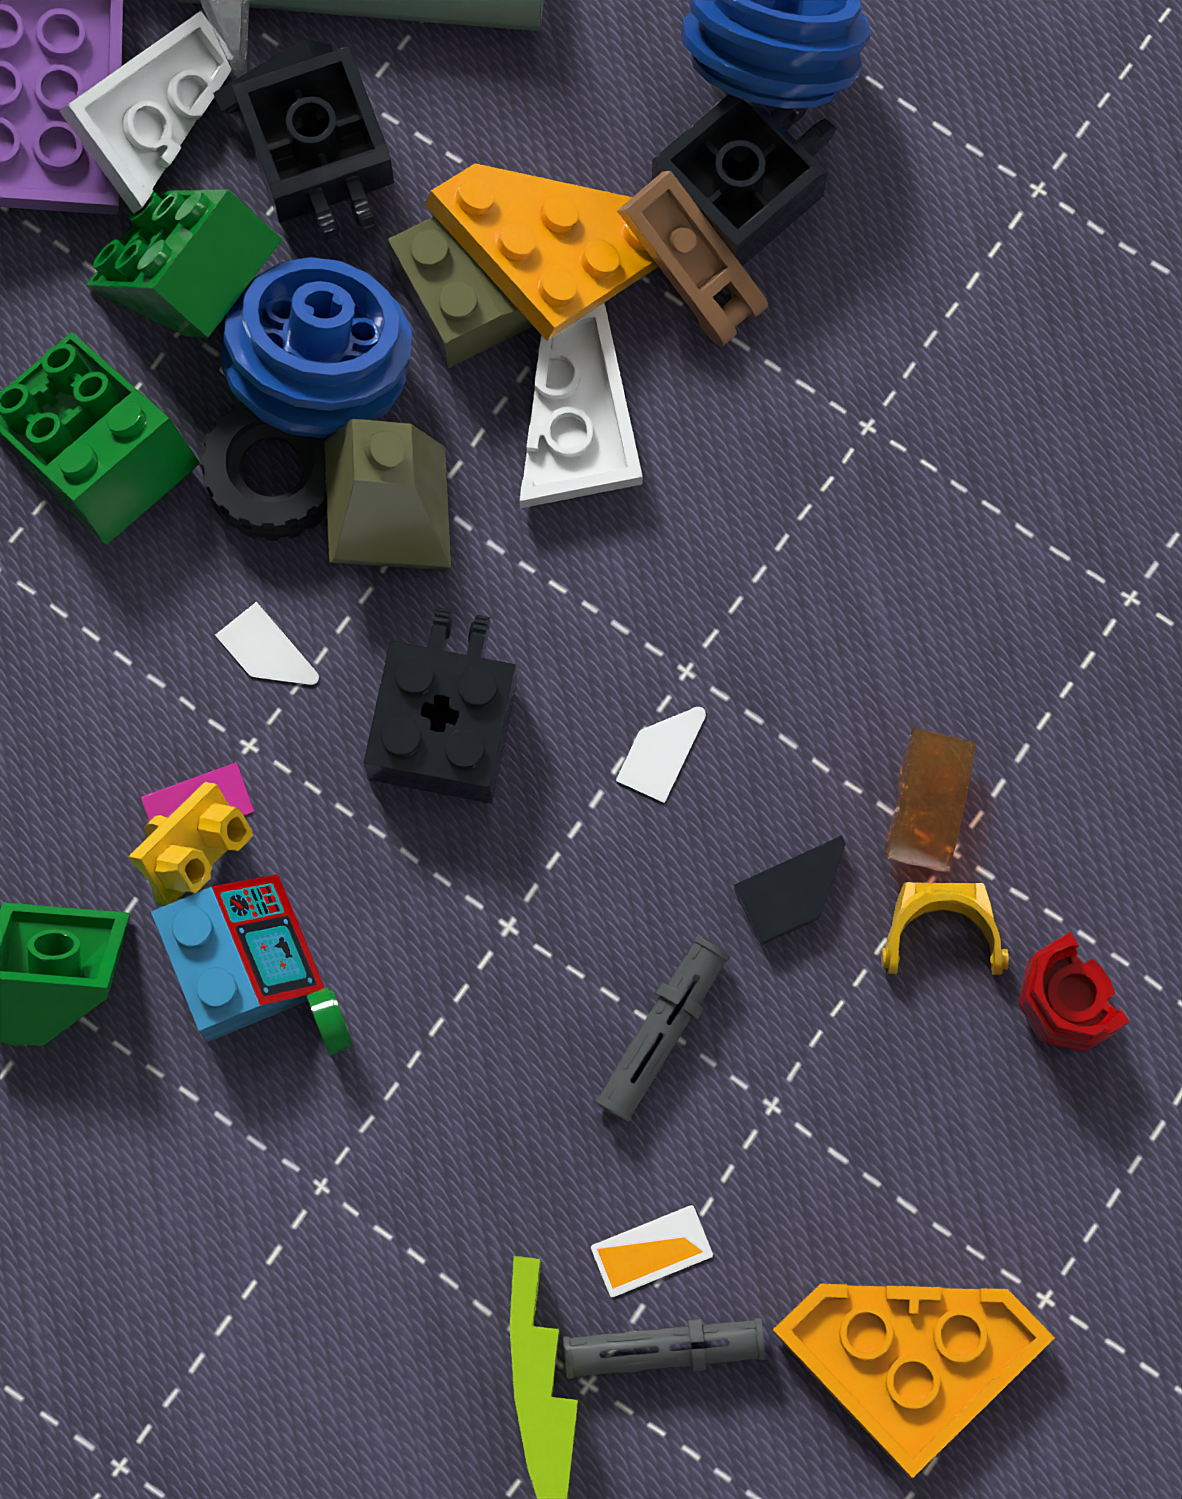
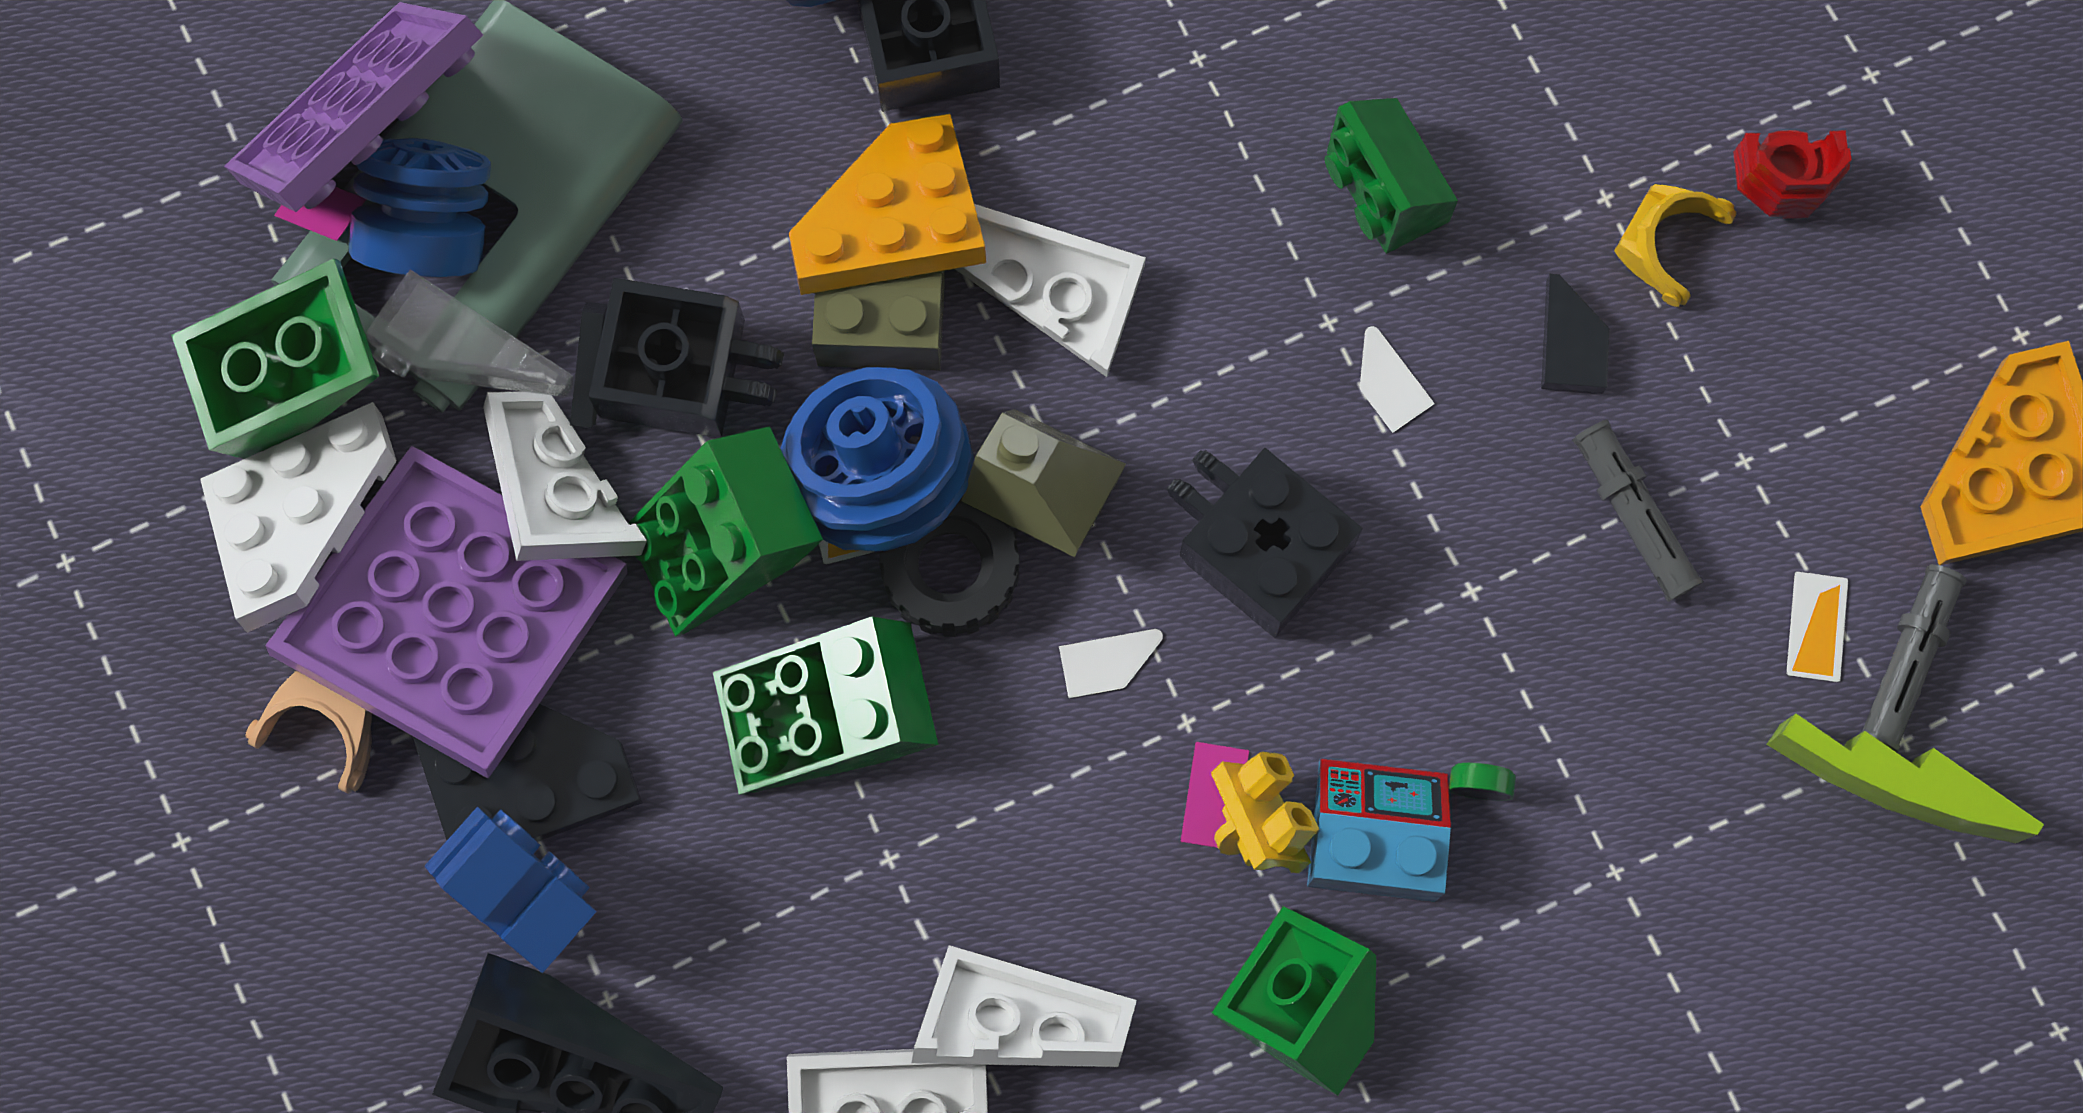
camera: 60 degrees left, 0 degrees up
medium nougat plate [617,171,768,347] -> none
clear orange slope [883,727,976,873] -> none
none -> green slope [1324,98,1458,254]

